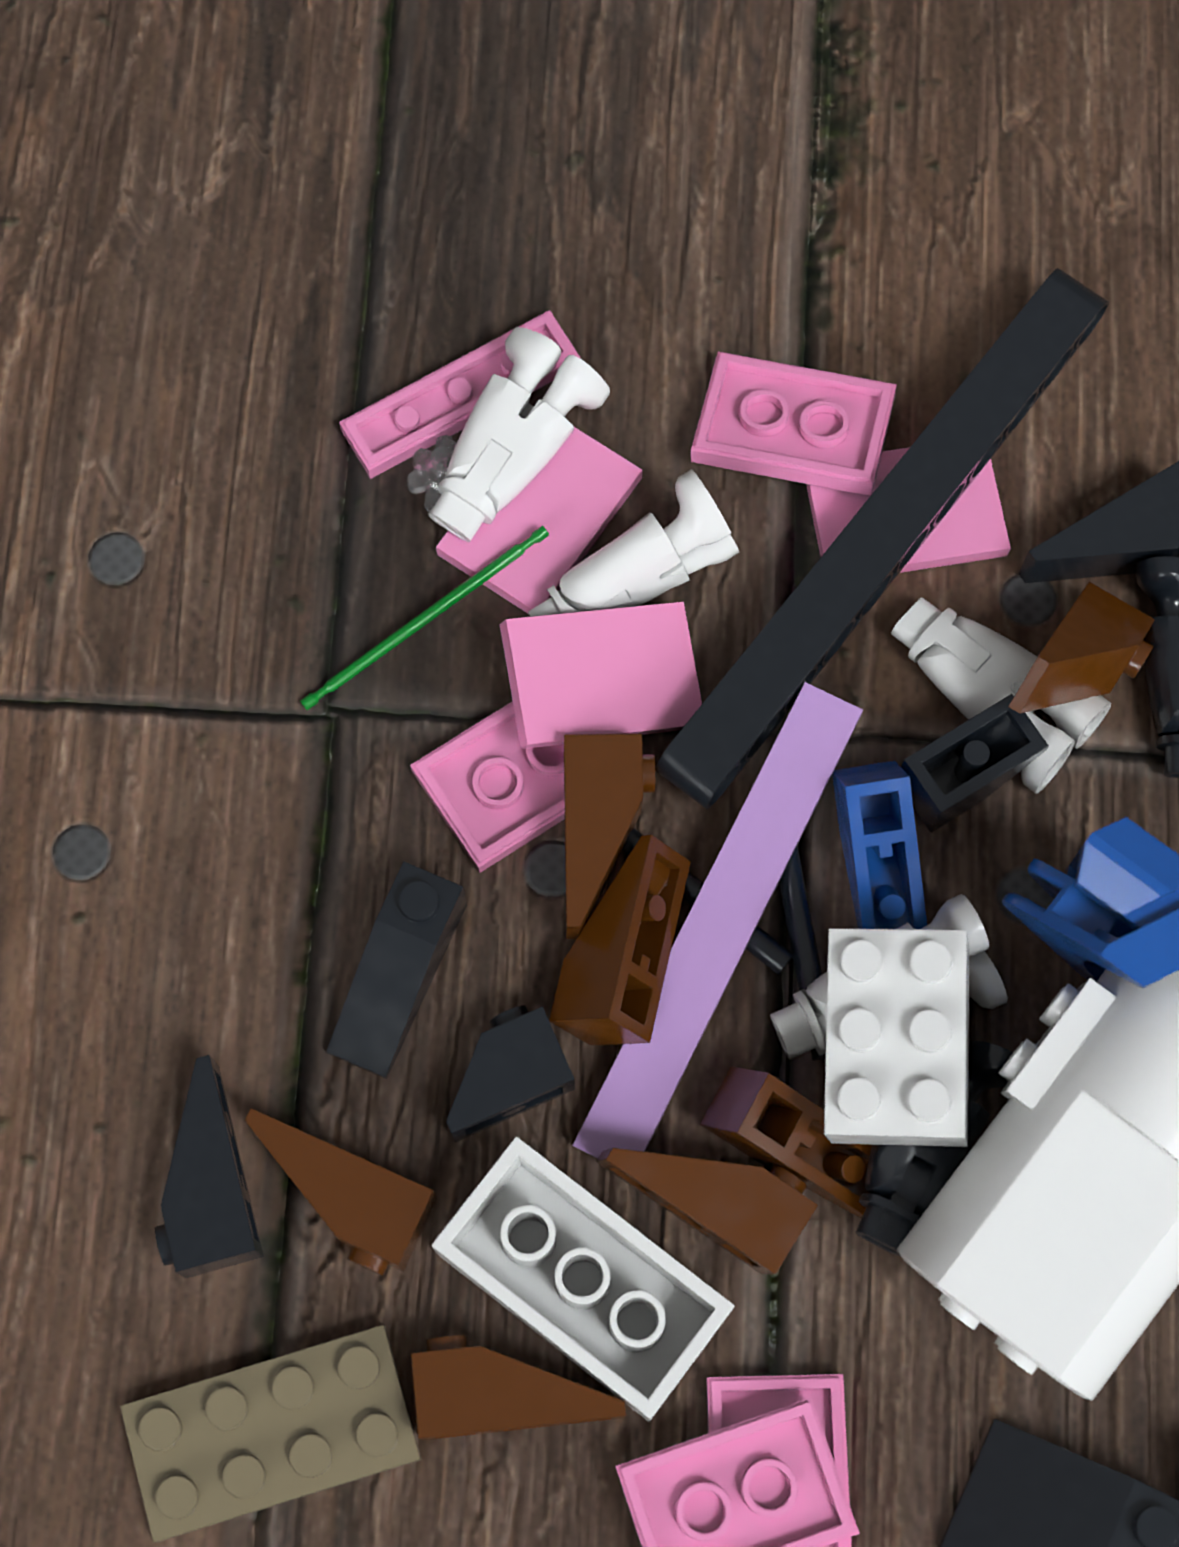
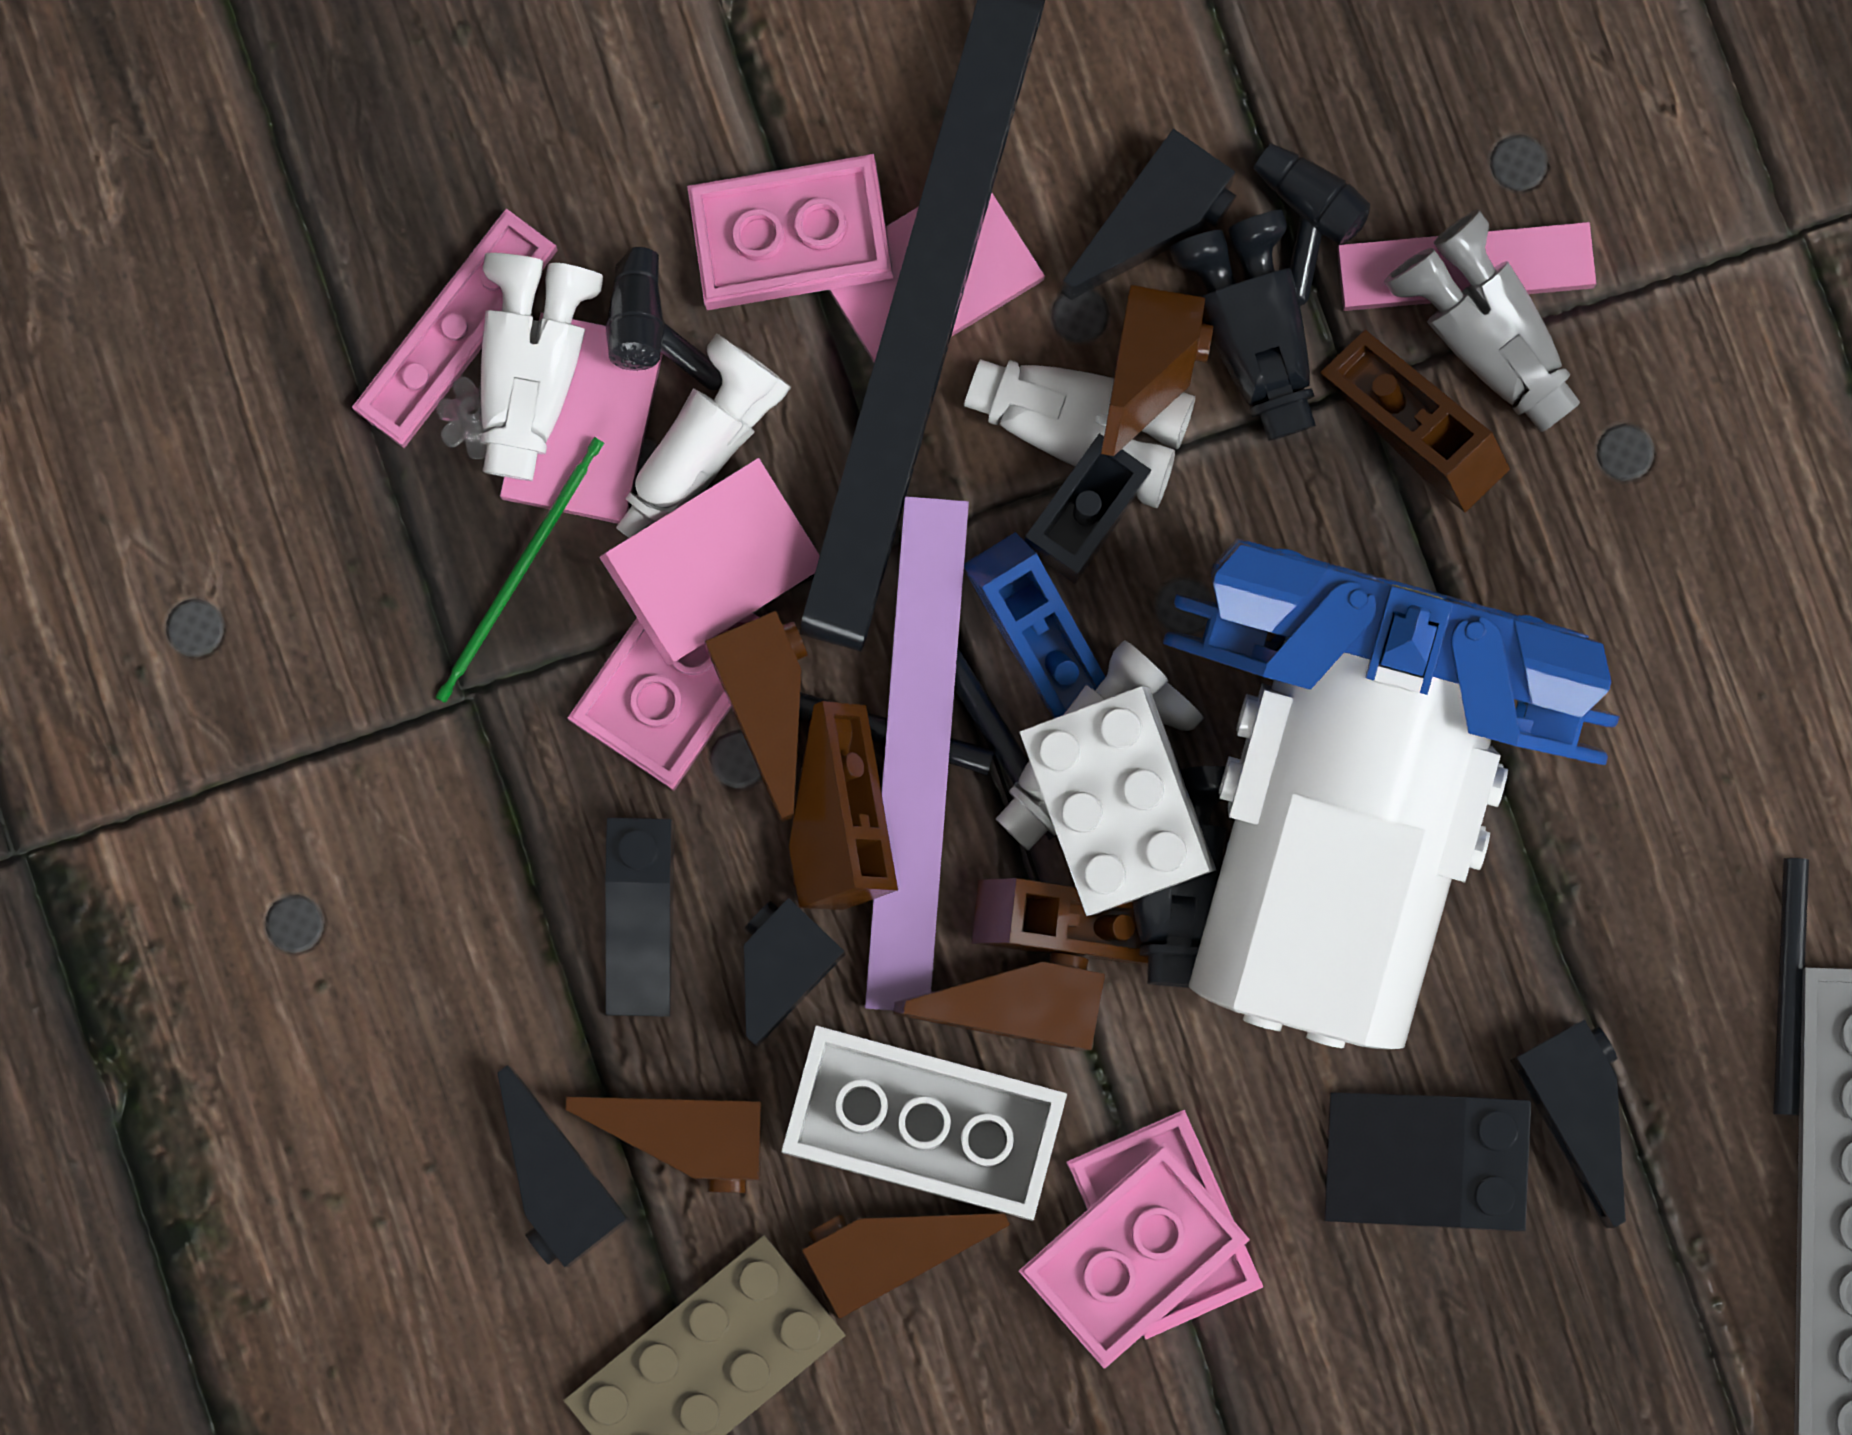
camera: 25 degrees left, 10 degrees up
none -> black piece [606,247,722,391]

